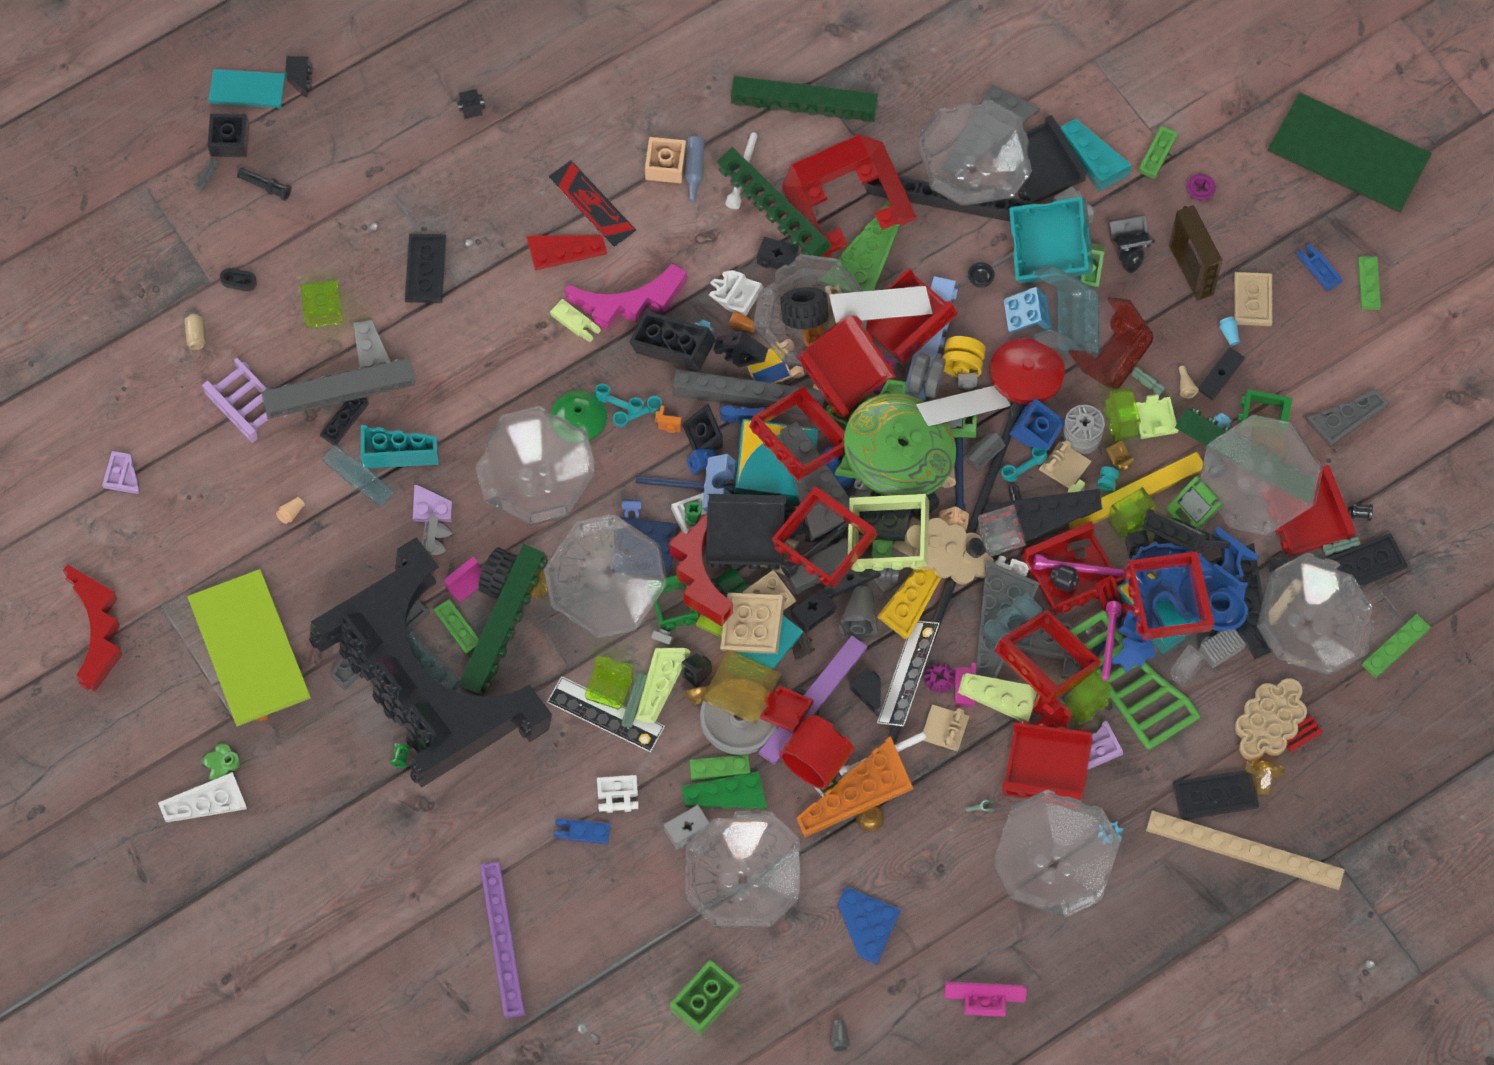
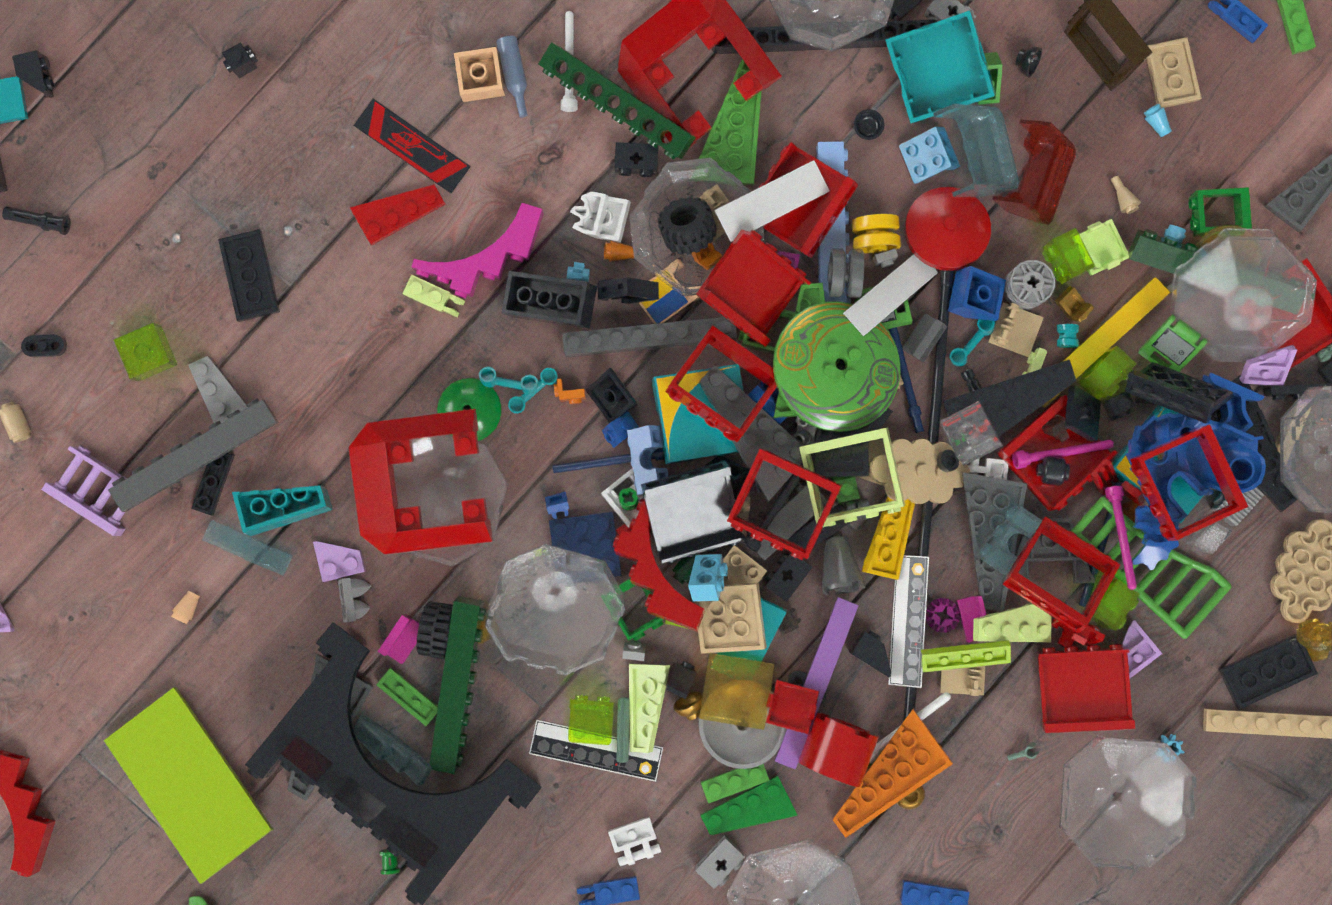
camera: 10 degrees left, 20 degrees up
blue hinge [720,405,773,423] -> none
light nougat bracket [939,506,969,531] -> none
black bracket [1108,214,1155,251] -> none
sand green axle [1131,367,1165,395] -> none
black tile [1198,347,1245,400] -> none
none -> red slope [348,409,493,554]
none -> medium azure brick [688,554,728,601]
none -> lime plate [921,640,1011,672]
none -> black plate [1065,385,1101,442]
none -> lavender wing [1240,345,1297,386]

